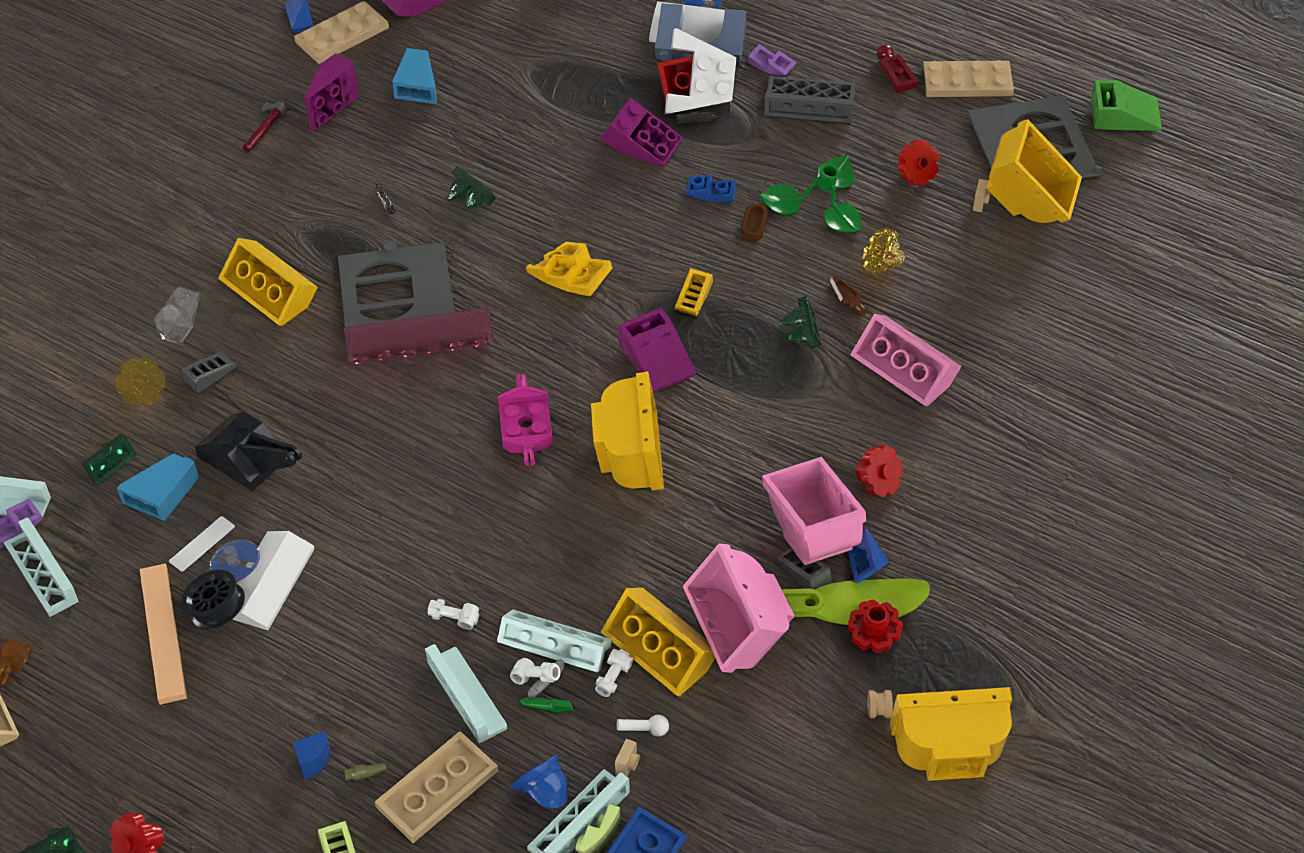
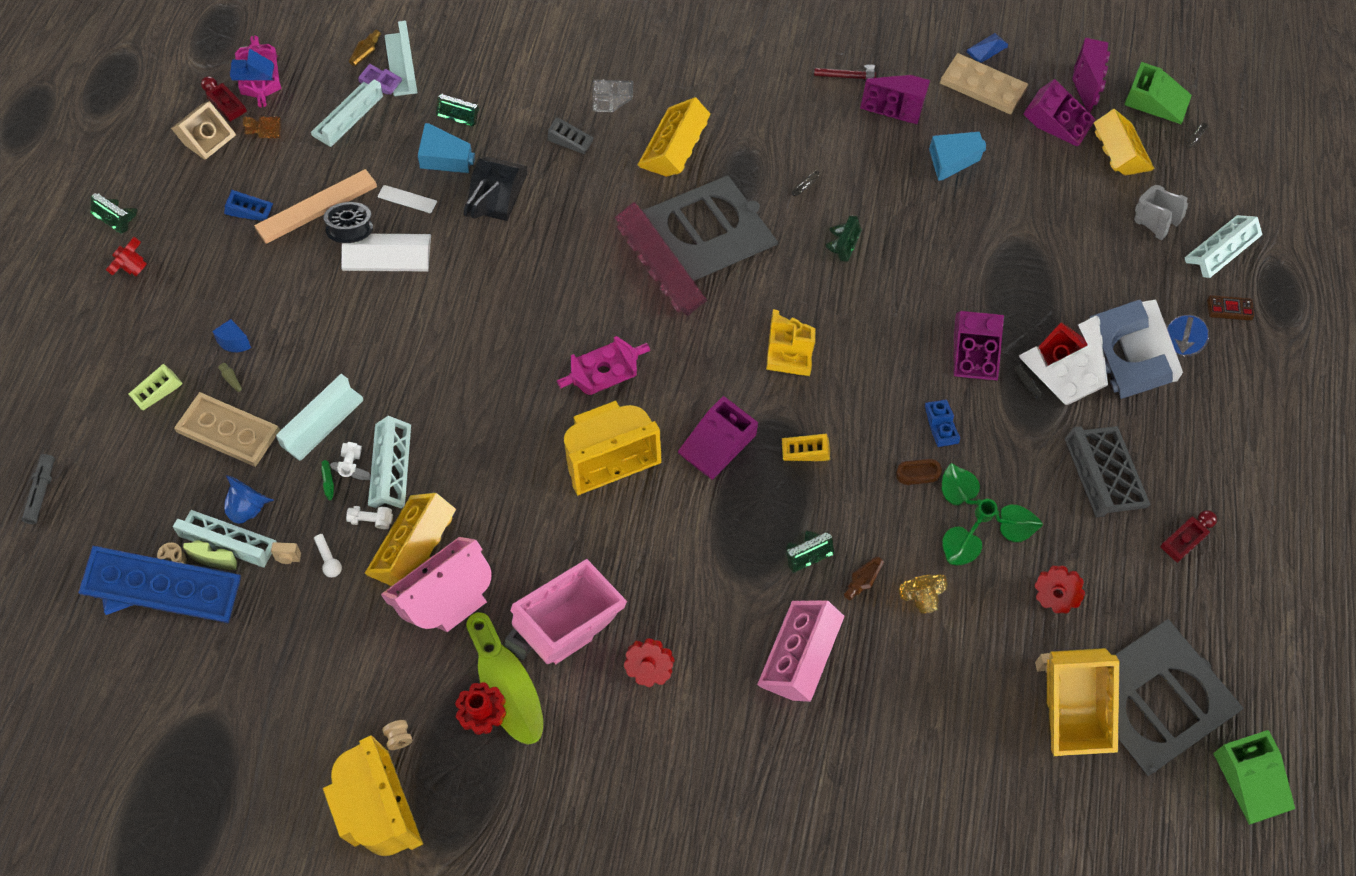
camera: 65 degrees right, 10 degrees up
clear yellow plant [114,356,166,406] -> none
clear piece [210,539,260,581] -> none
white bar [428,599,480,630] -> none
medium lavender slope [746,44,796,77] -> none
blue slope [848,529,889,583] -> none
tan plate [923,60,1014,97] -> none
none -> blue slope [224,190,273,221]

